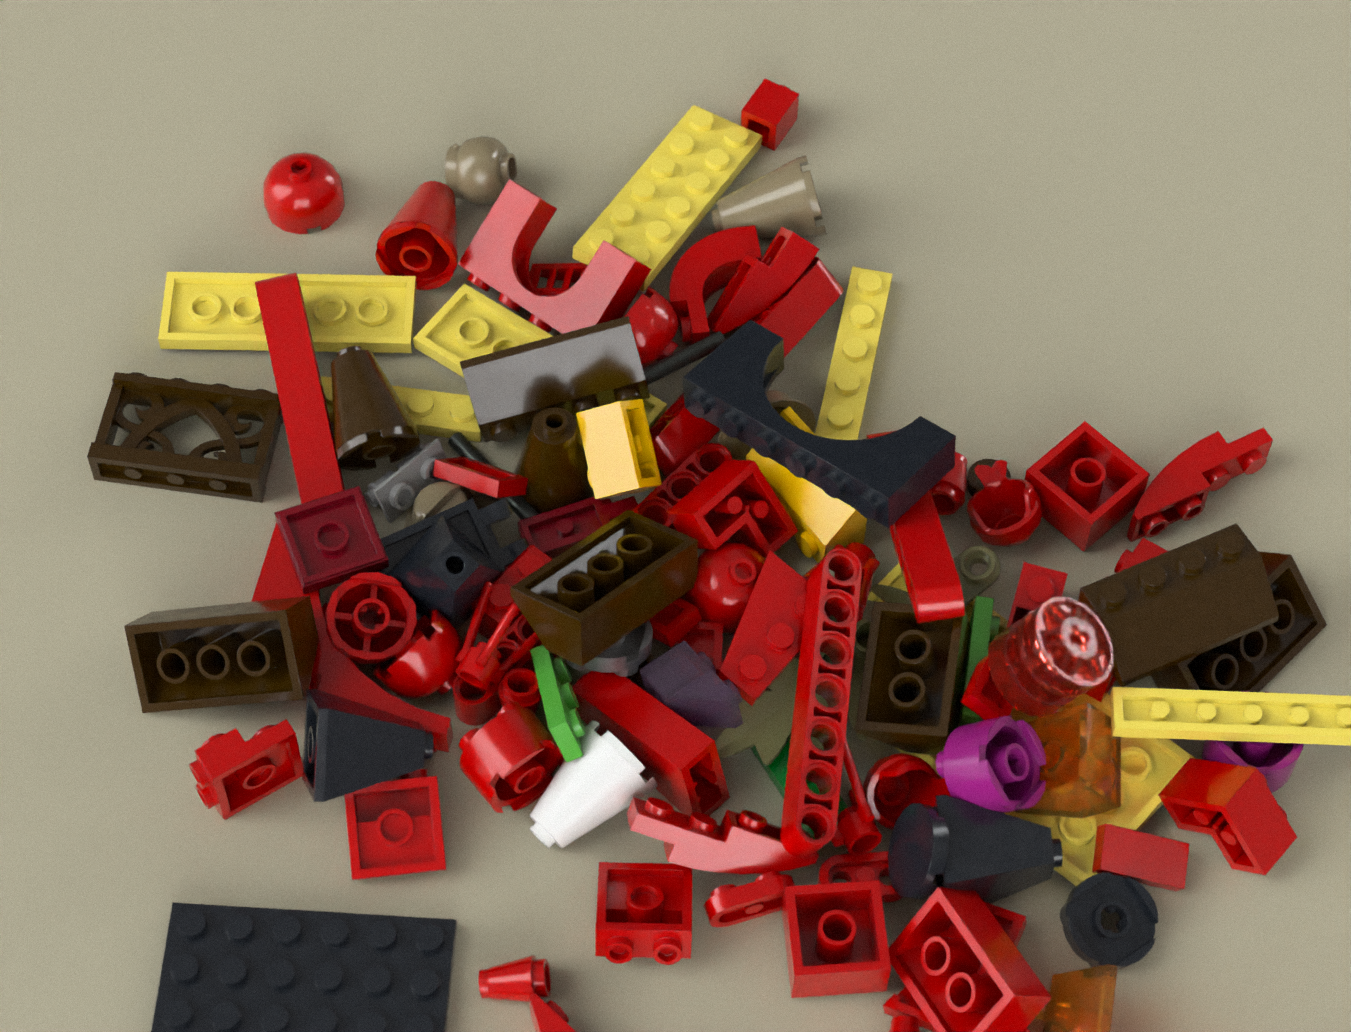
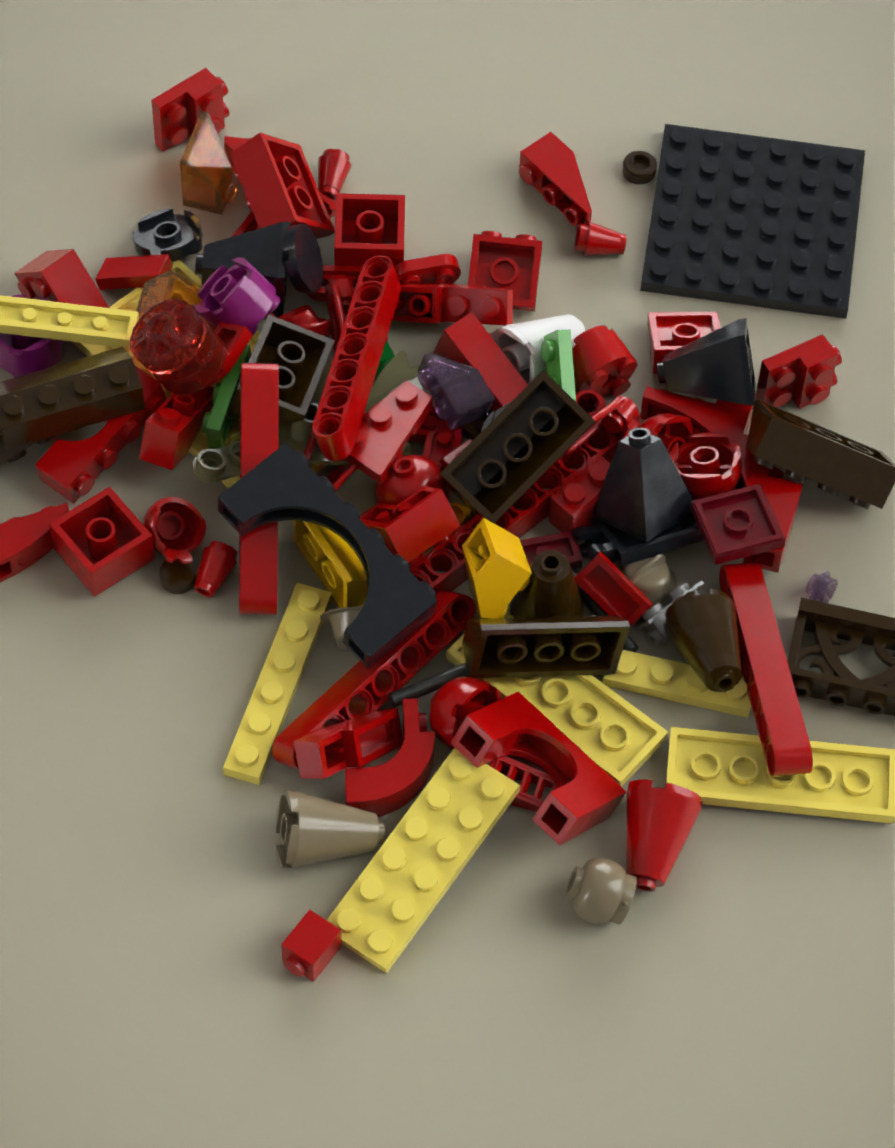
camera: 175 degrees left, 0 degrees up
red cylinder [263,152,345,235] -> none
none -> plate [805,571,838,603]

